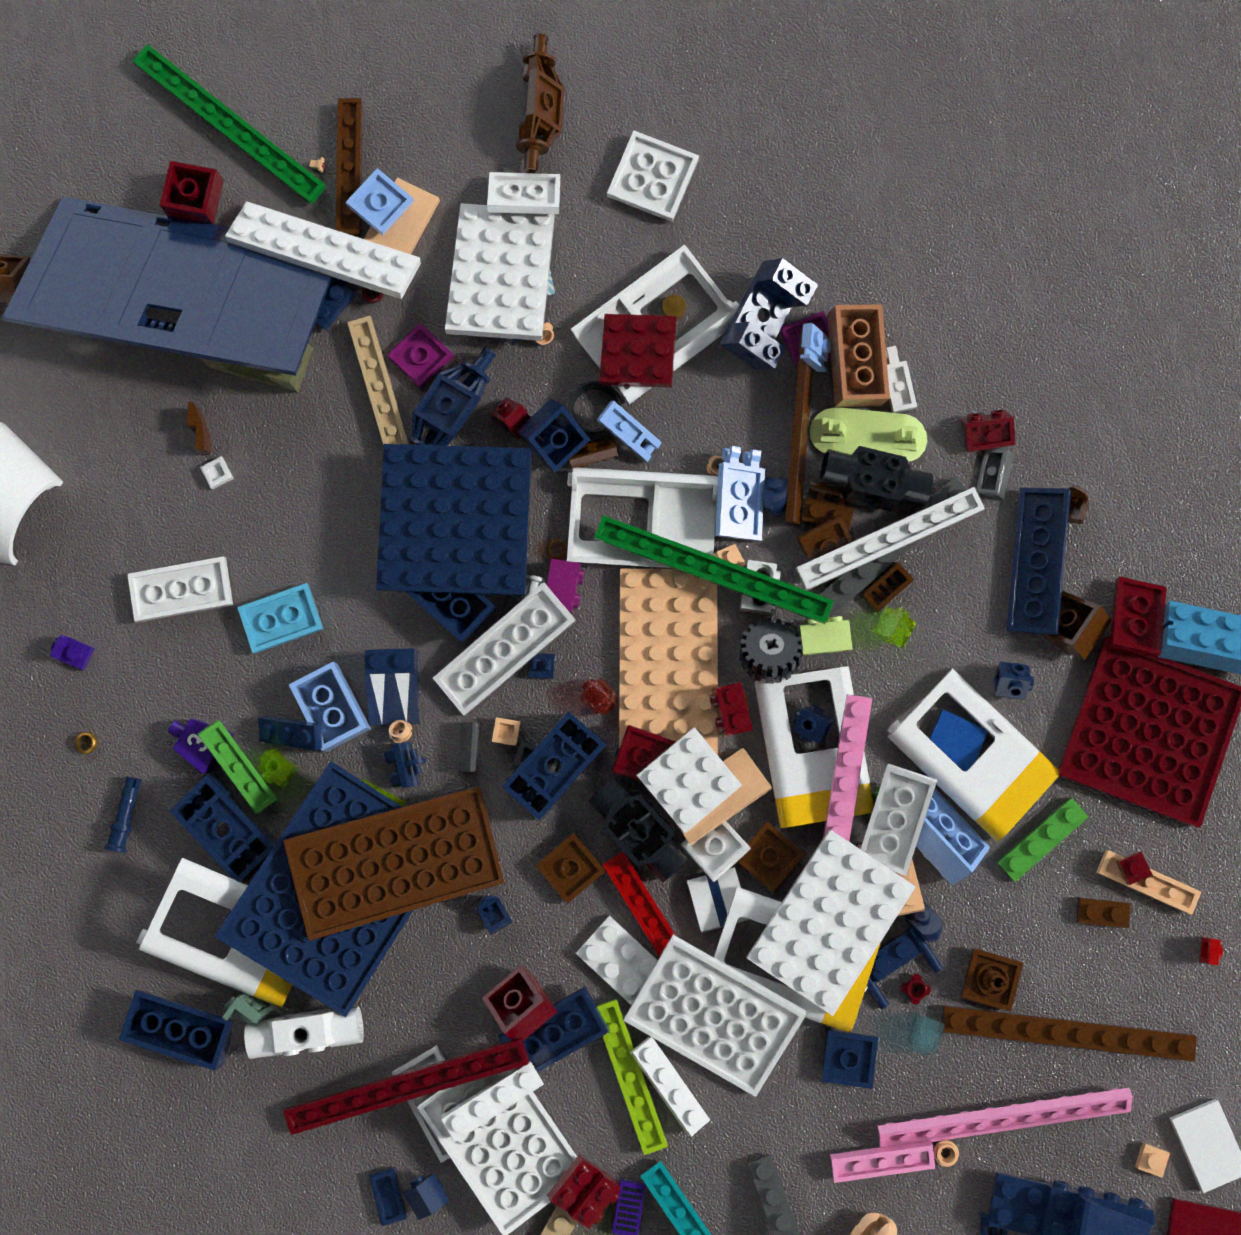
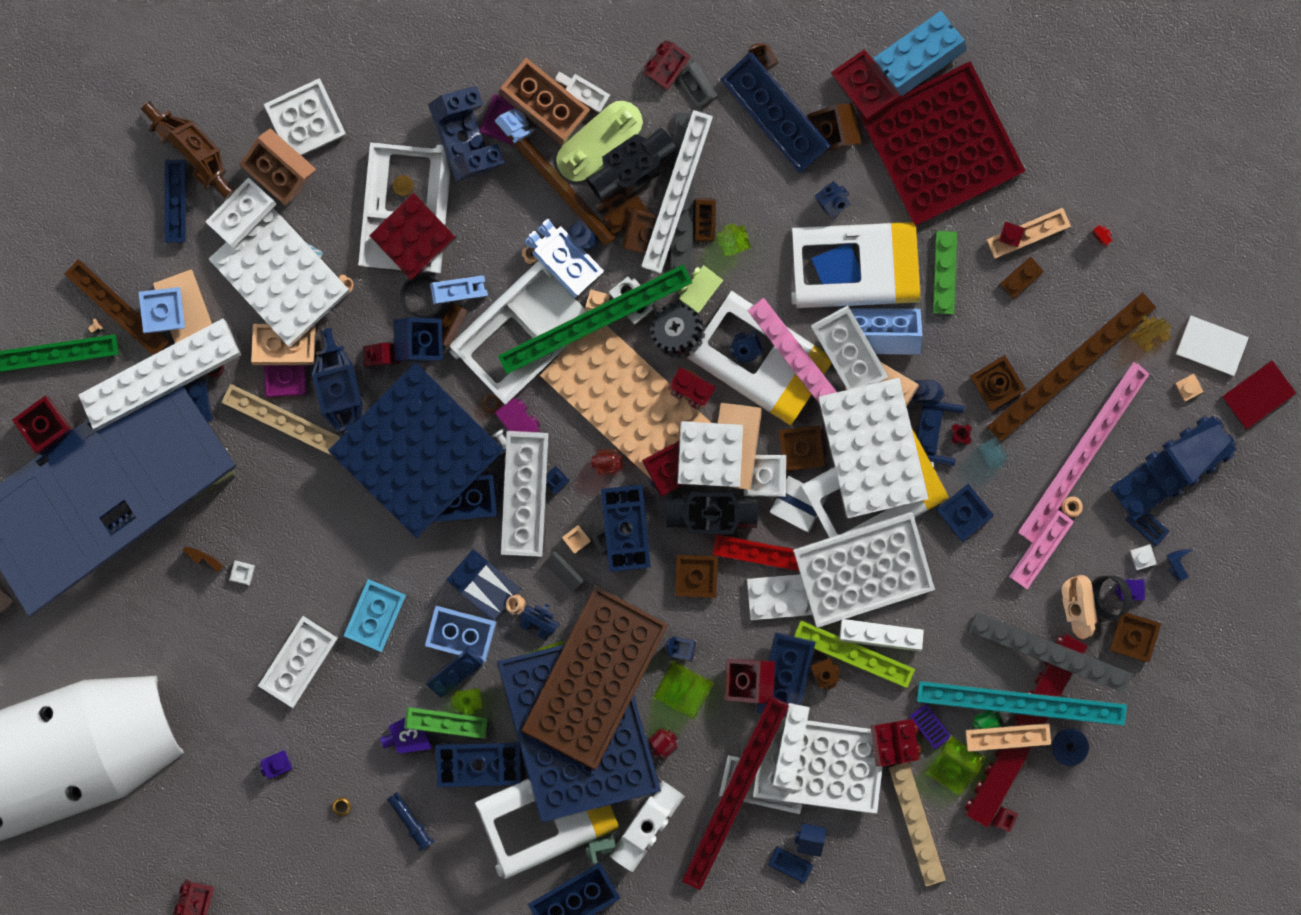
camera: 50 degrees left, 5 degrees up
none -> dark blue plate [165,160,186,243]
none -> nougat brick [239,128,316,205]
none -> light nougat plate [251,324,316,365]
none -> dark red head [648,728,678,759]
none -> clear neon green slope [654,661,714,719]
none -> reddish brown brick [810,658,841,691]
none -> clear yellow hips [1131,315,1172,352]

